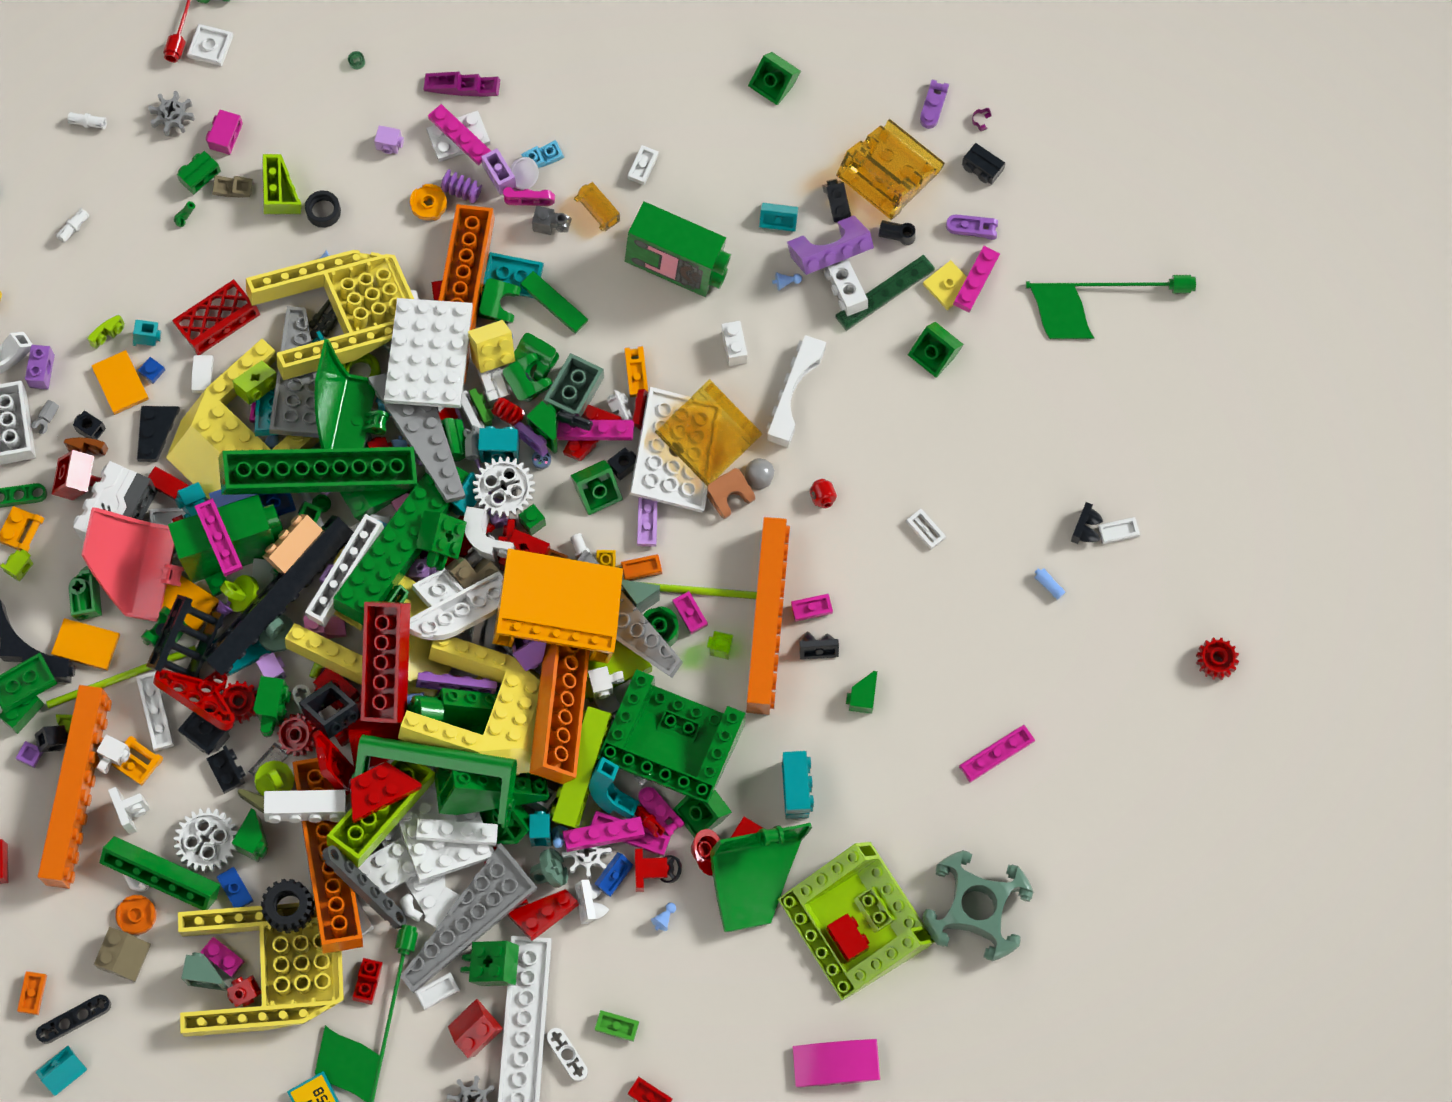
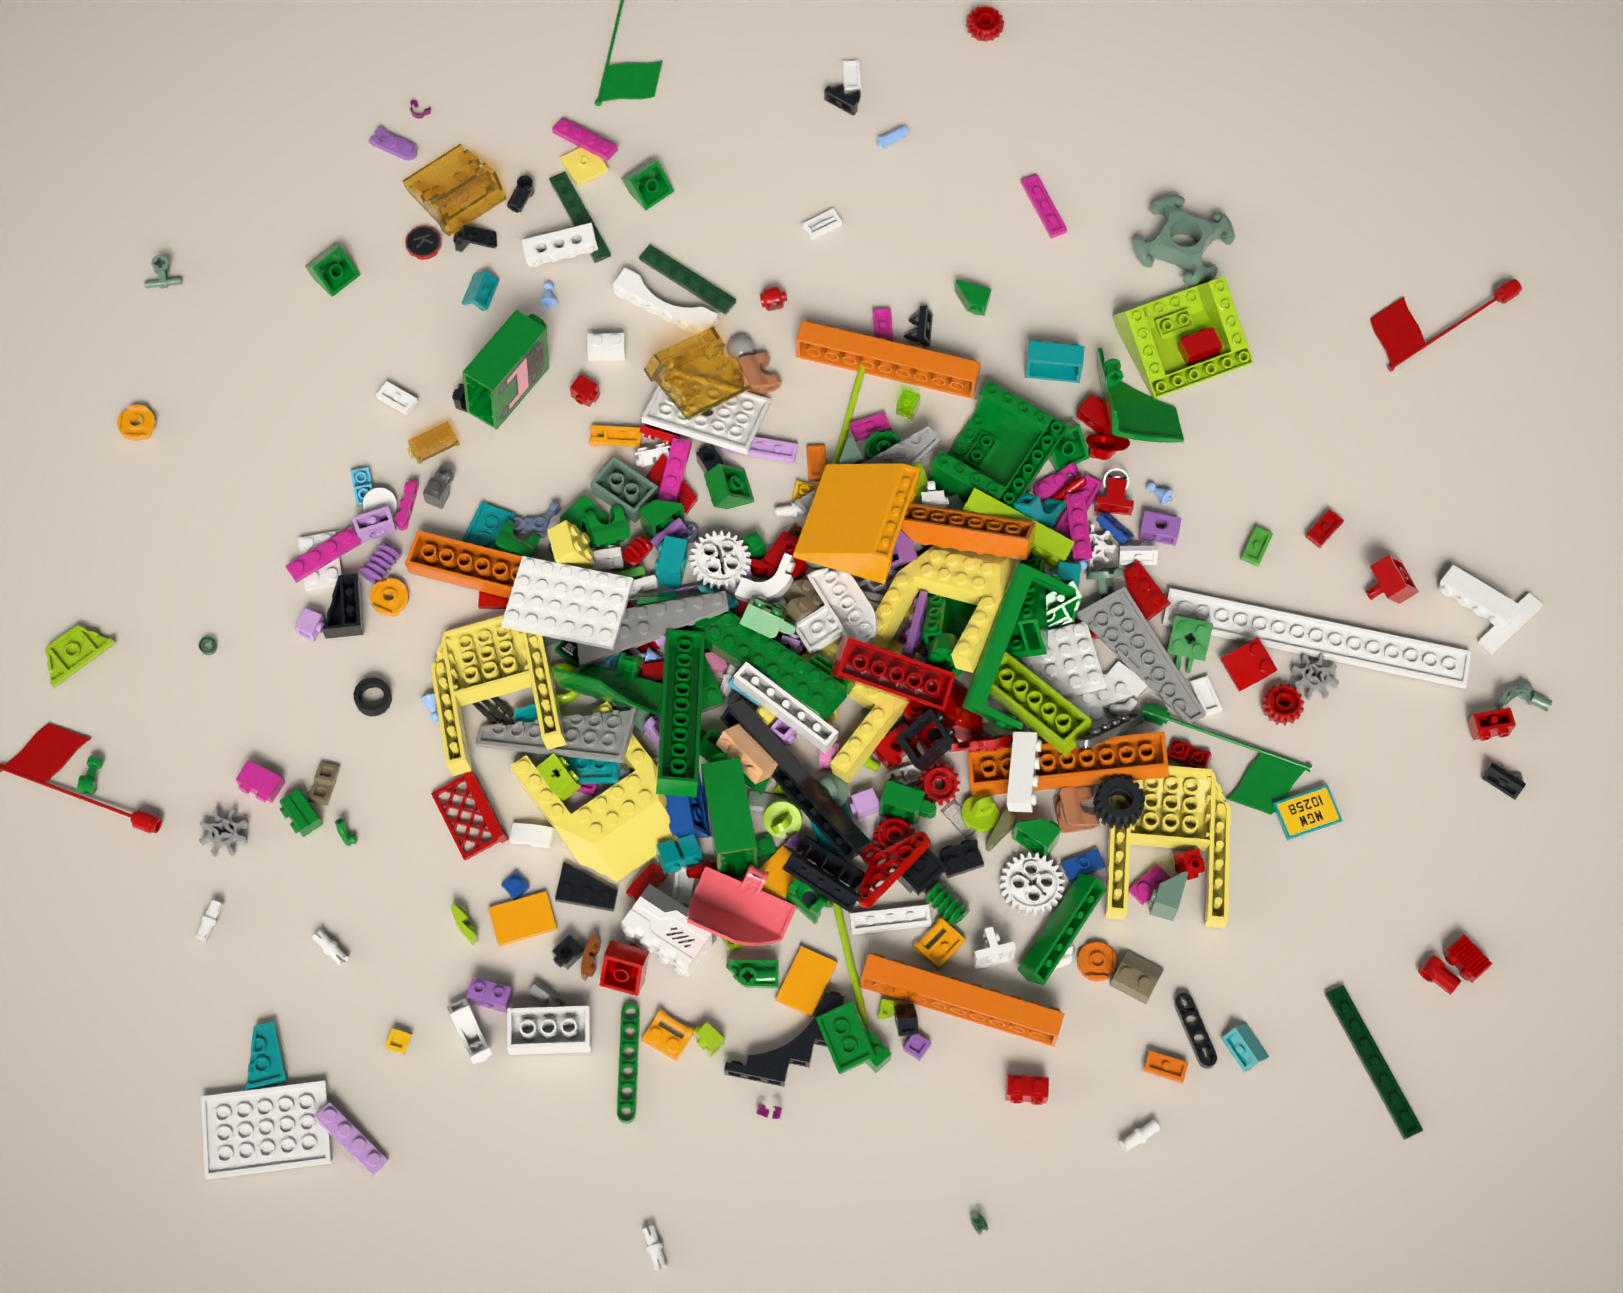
camera: 80 degrees left, 5 degrees down
white brick [96,734,130,774] -> none
teal brick [133,320,161,346] -> none
white tile [187,24,234,66] -> none
dark pink plate [195,498,243,576] -> none
lime wedge [262,154,302,214] -> none
red wing [351,762,422,823] -> none
white plate [416,818,498,846] -> none
magenta slope [423,71,501,97] -> none
light grey bar [463,425,479,461] -> none
green tile [520,271,588,334] -> none
white beam [547,1028,588,1082] -> none
black axle [557,410,593,431] -> none
medium lavender arch [787,215,874,275] -> none
dark pink slope [793,1039,880,1088] -> none
medium lavender plate [946,214,998,240] -> none
black brick [962,143,1005,185] -> none
none -> black wedge [322,573,364,639]
none -> black tile [405,226,442,260]
none -> sand blue piece [513,501,562,538]
none -> red brick [570,374,600,407]
none -> clear green tile [639,245,737,315]
none -> green piece [926,882,970,926]
none -> nougat piece [1053,787,1100,833]
none -> medium lavender brick [1138,511,1182,546]
none -> red gear [1261,683,1305,726]

